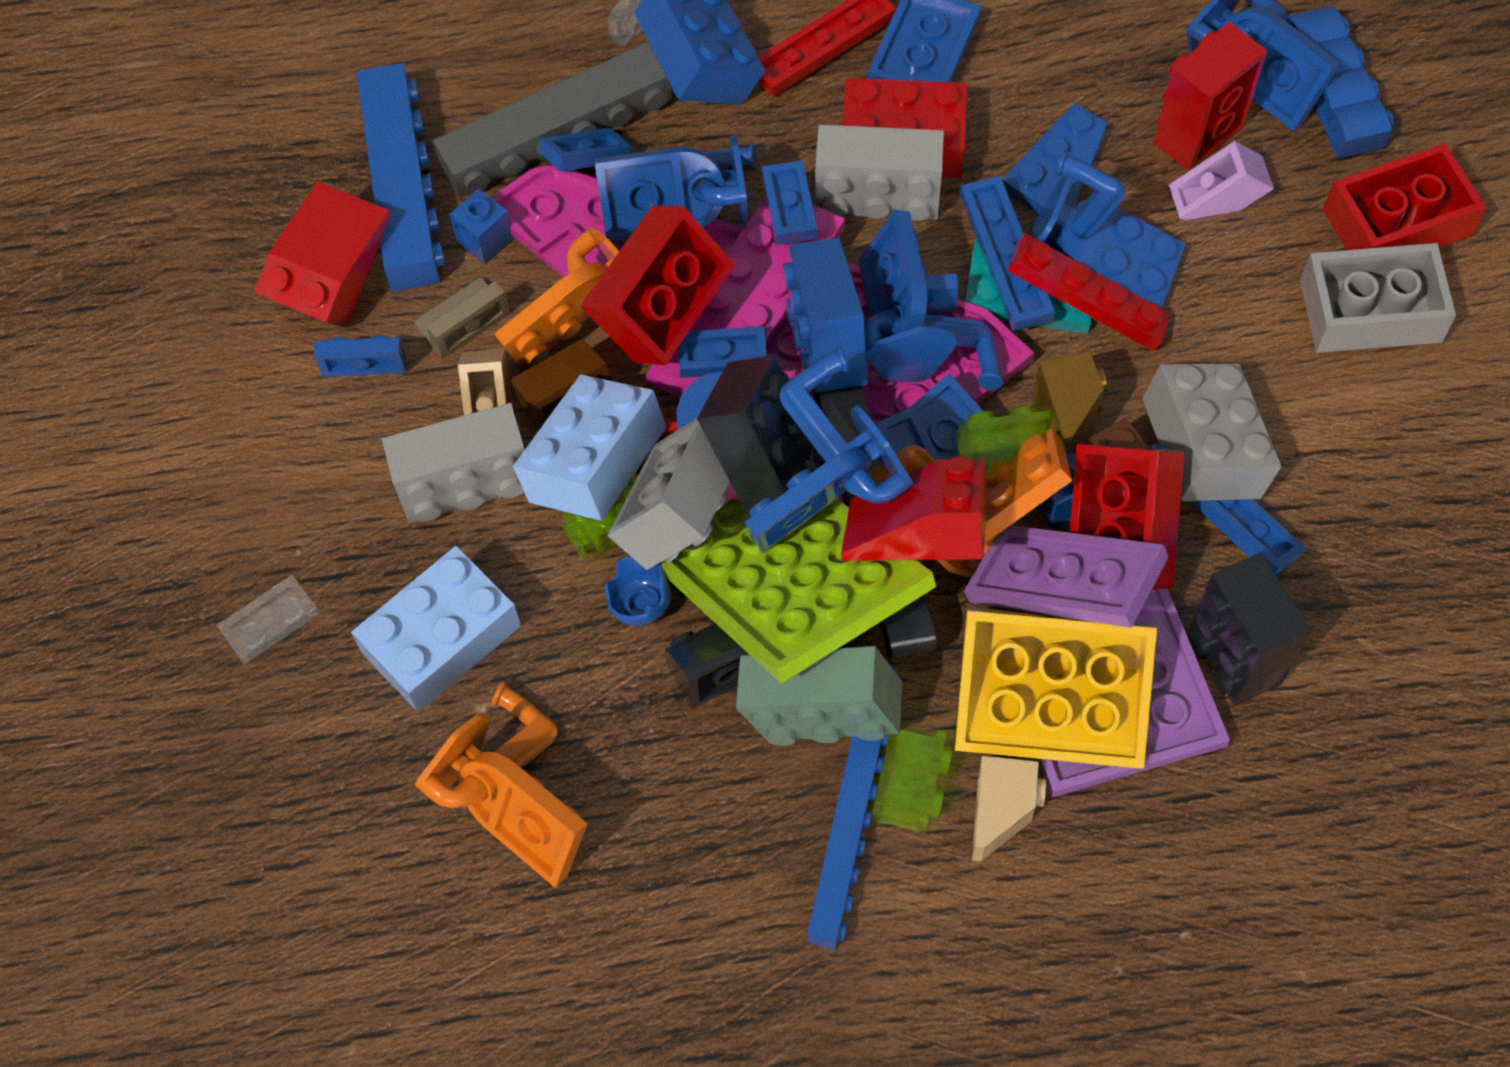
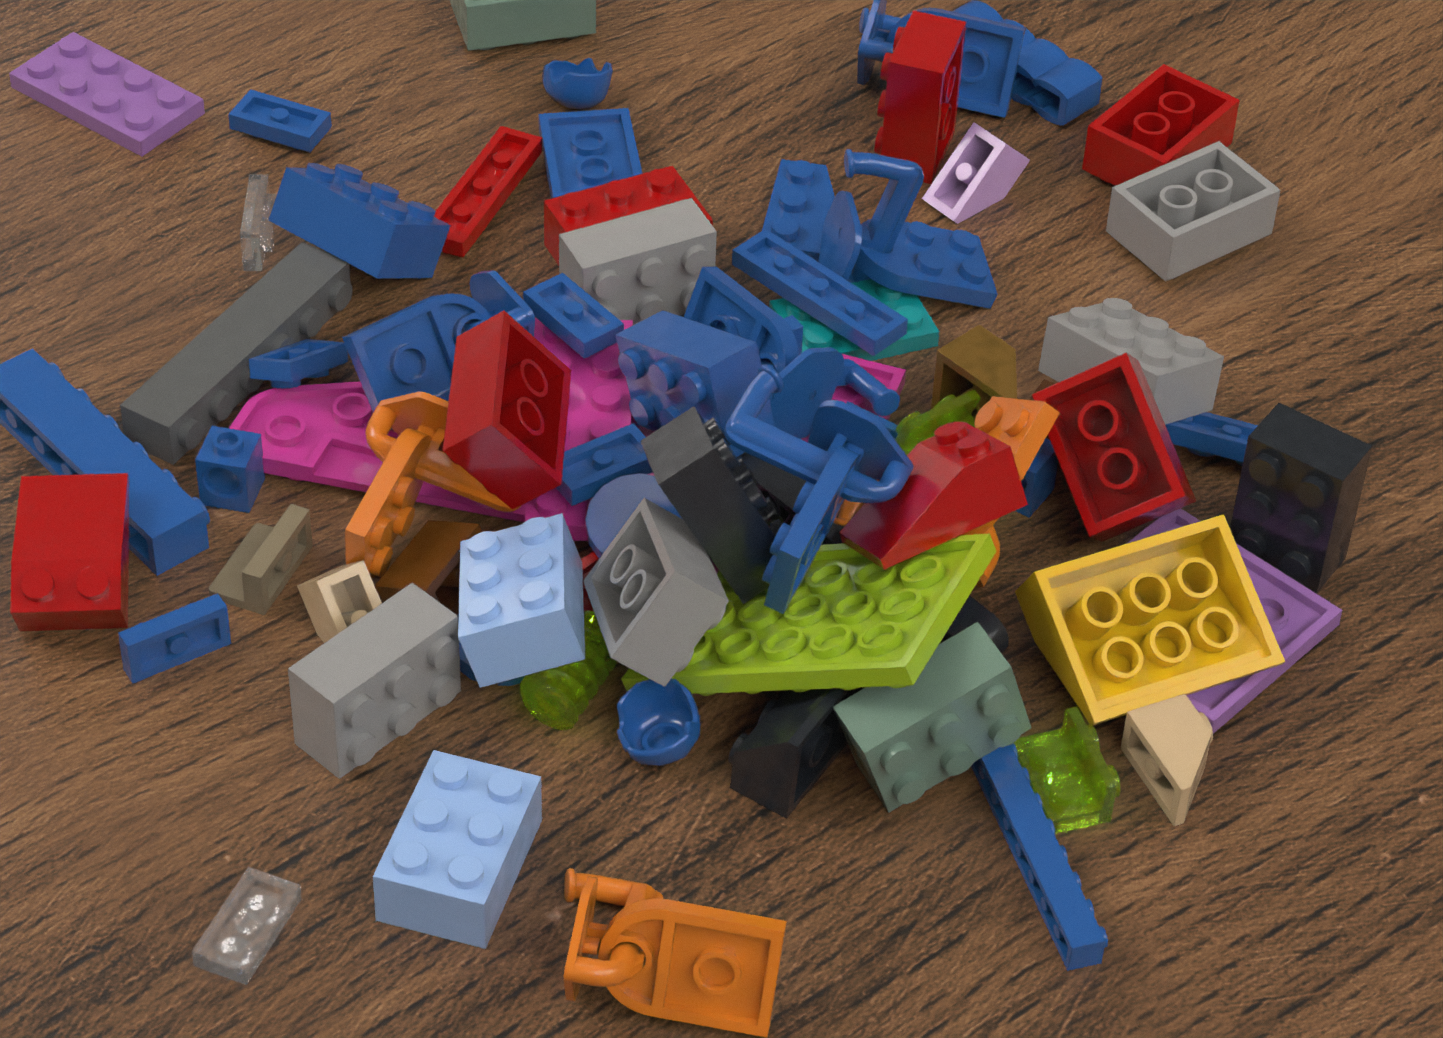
camera: 35 degrees left, 20 degrees down
medium lavender plate [964,525,1168,628] -> none
red plate [1007,233,1170,352] -> none

